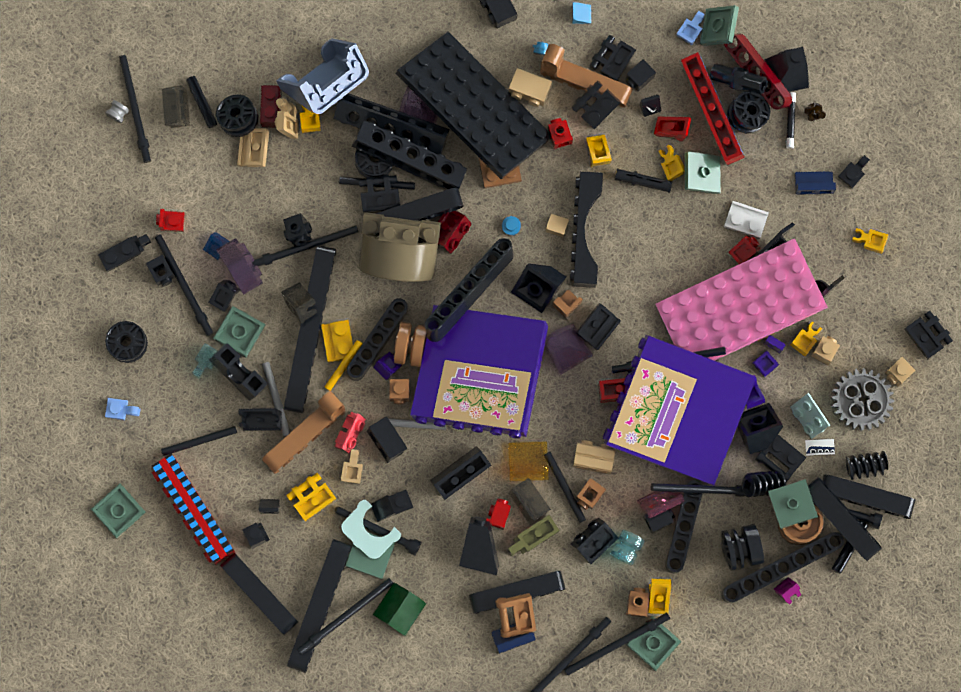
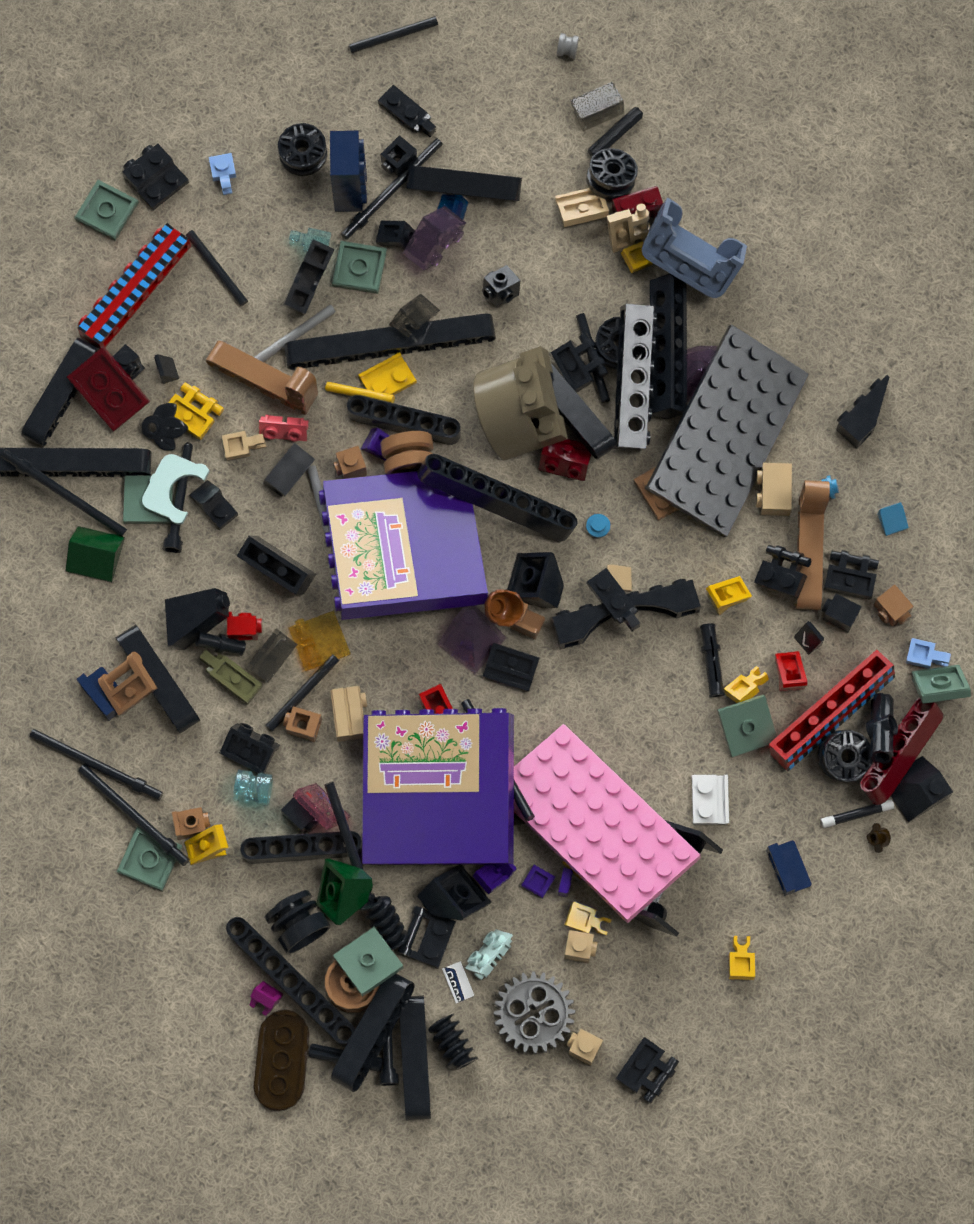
camera: 75 degrees right, 5 degrees down
black bar [119,55,151,163] -> none
red bracket [156,209,185,232] -> none
black hinge [238,408,282,431] -> none
black bar [248,225,359,269] -> none
red brick [548,118,573,149] -> none
red bracket [728,236,761,264] -> none
black plate [838,155,870,189] -> none
none -> dark red tile [67,346,150,432]
none -> black plate [122,143,189,211]
none -> black plate [141,403,189,451]
none -> black pin [195,631,246,656]
none -> dark brown tile [254,1010,310,1111]
none -> dark green slope [316,859,373,925]
none -> dark blue brick [330,130,367,212]
none -> black bar [349,16,438,53]
none -> black beam [406,165,522,201]
none -> dark orange hair [484,589,524,627]
none -> black hinge [587,568,640,632]
none -> medium nougat brick [874,584,914,627]

